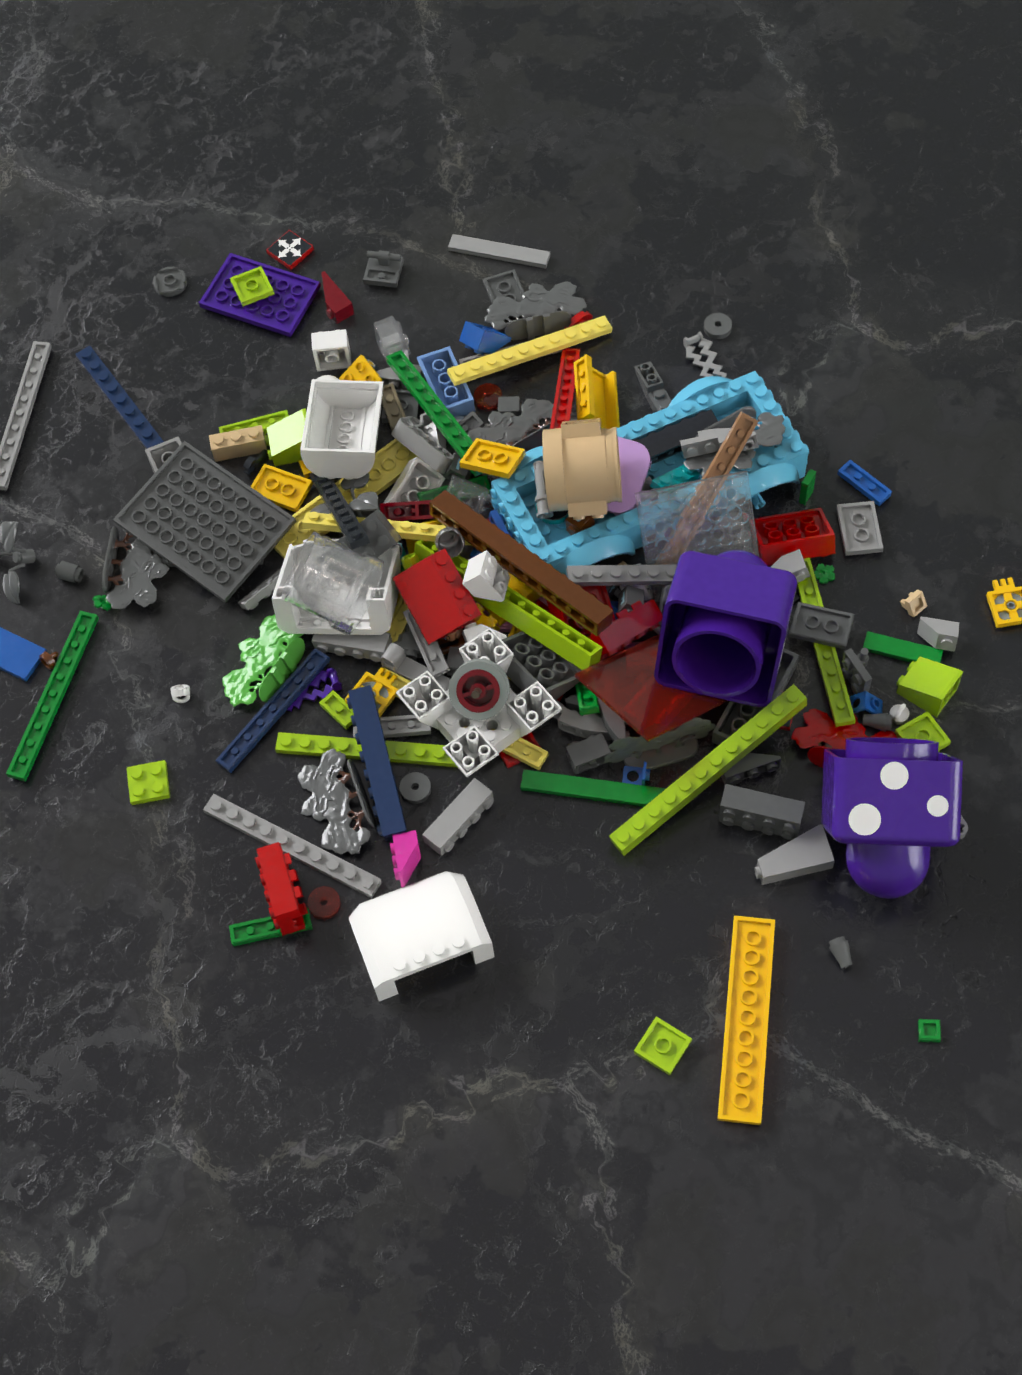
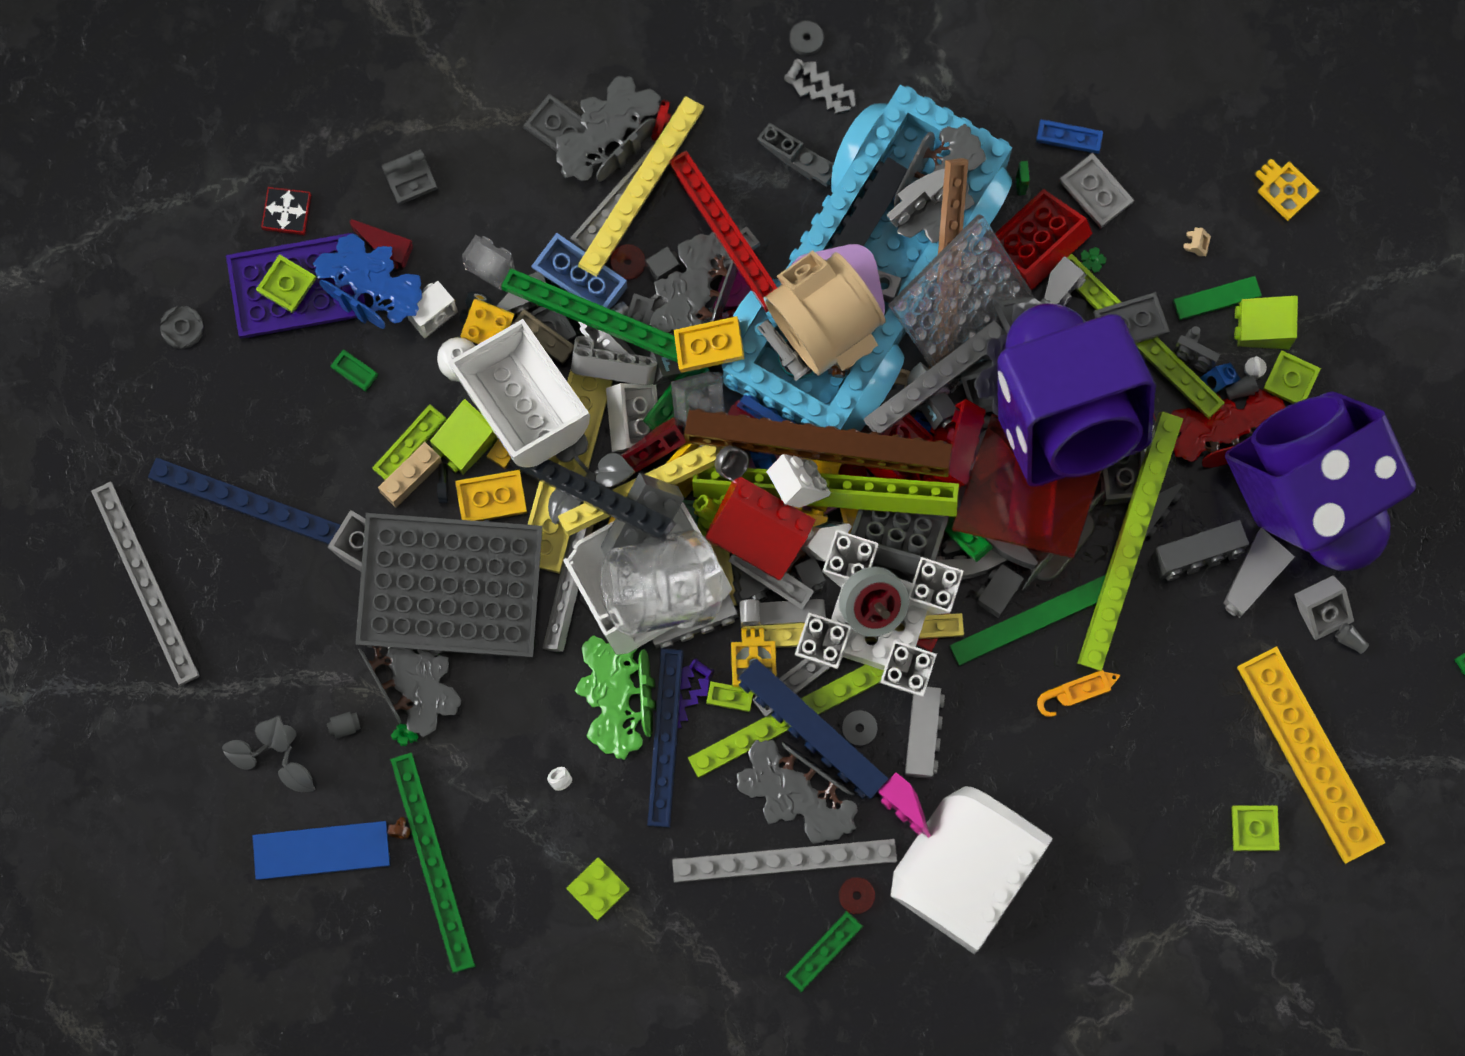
camera: 40 degrees left, 15 degrees up
red piece [255,842,308,936] -> none
light grey tile [448,234,550,269] -> none
blue slope [459,321,511,355] -> none
yellow panel [574,354,620,429] -> none
blue bracket [622,761,650,786] -> none
teal plate [650,465,700,496] -> none
light grey slope [917,616,959,652] -> none
none -> blue plant [313,234,422,329]
none -> green tile [331,349,379,392]
none -> light orange plate [1037,670,1120,717]
none -> light grey slope [1295,576,1354,640]

